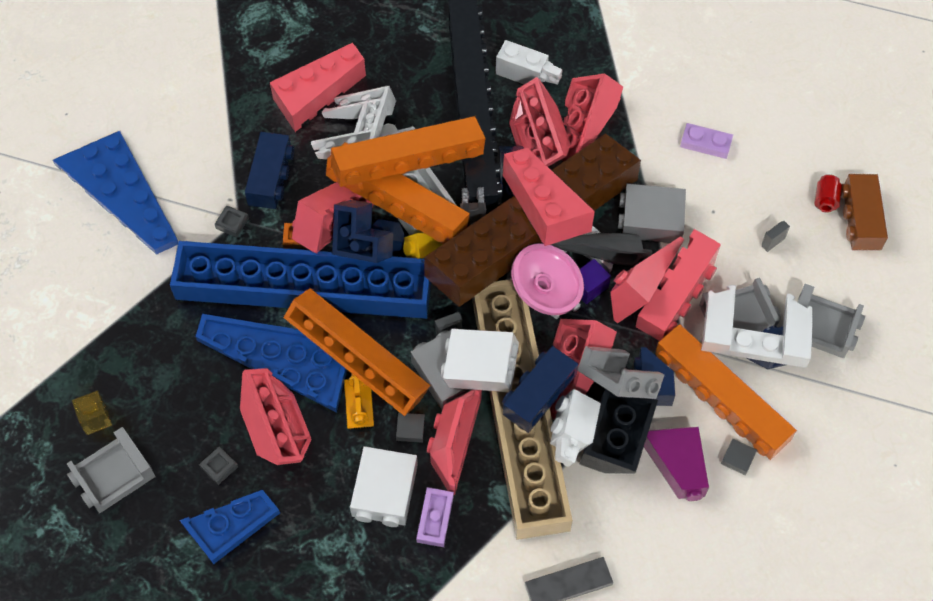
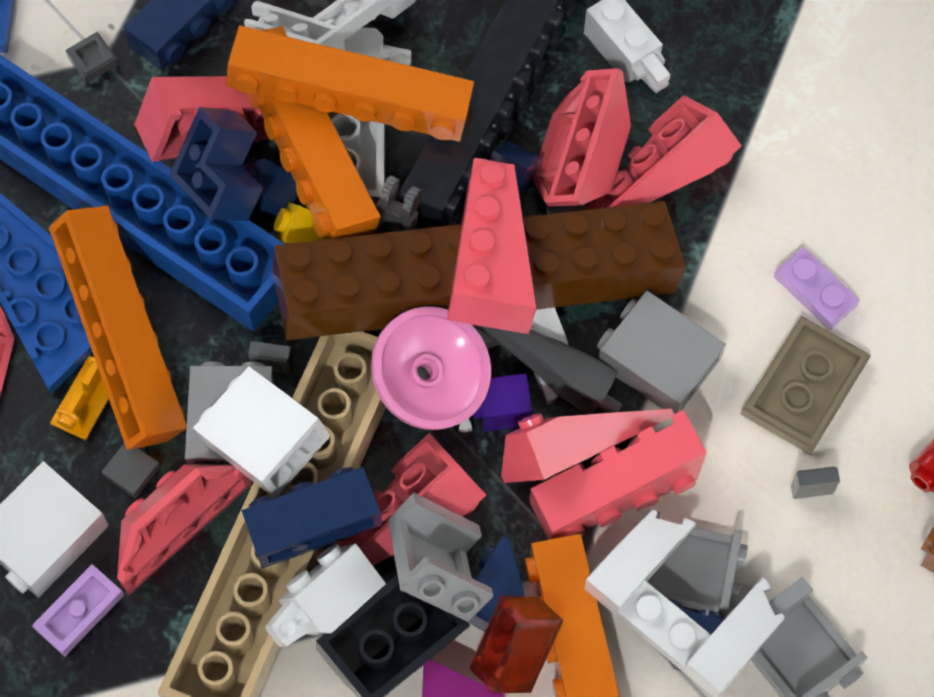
camera: 30 degrees right, 5 degrees up
none -> clear red brick [469,596,564,693]
none -> dark tan tile [741,316,871,455]

